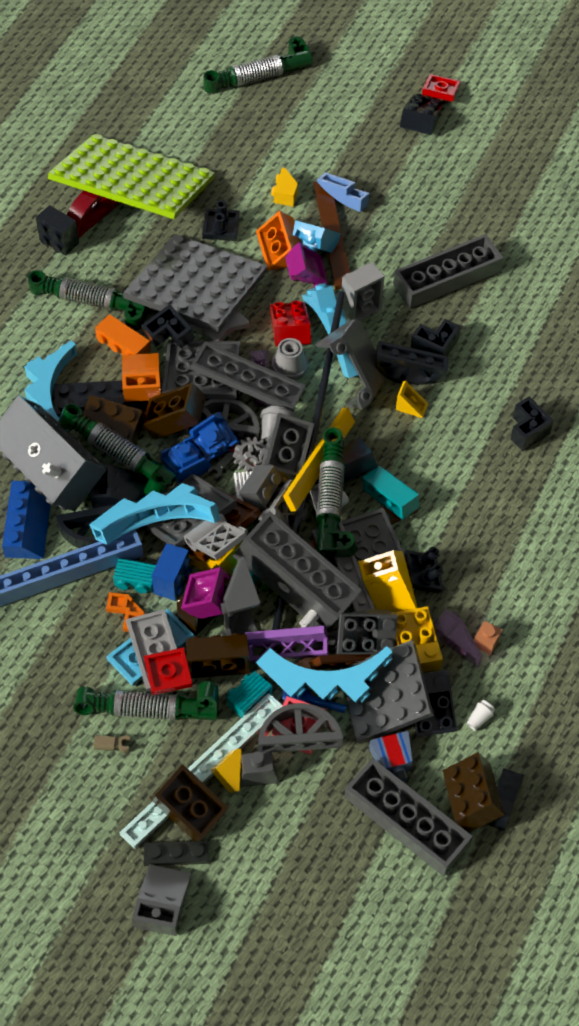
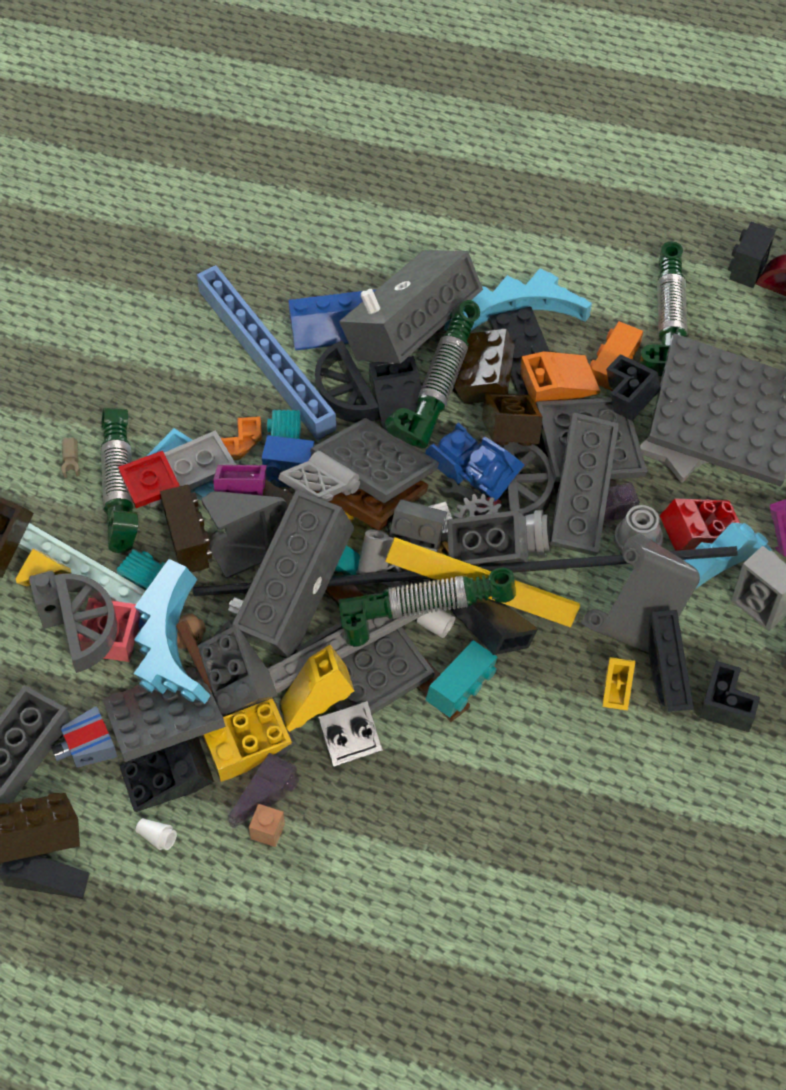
camera: 80 degrees right, 0 degrees up
medium azure arch [90,483,221,545] -> none
medium lavender fence [245,626,328,662] -> none
black brick [511,396,554,451] -> none

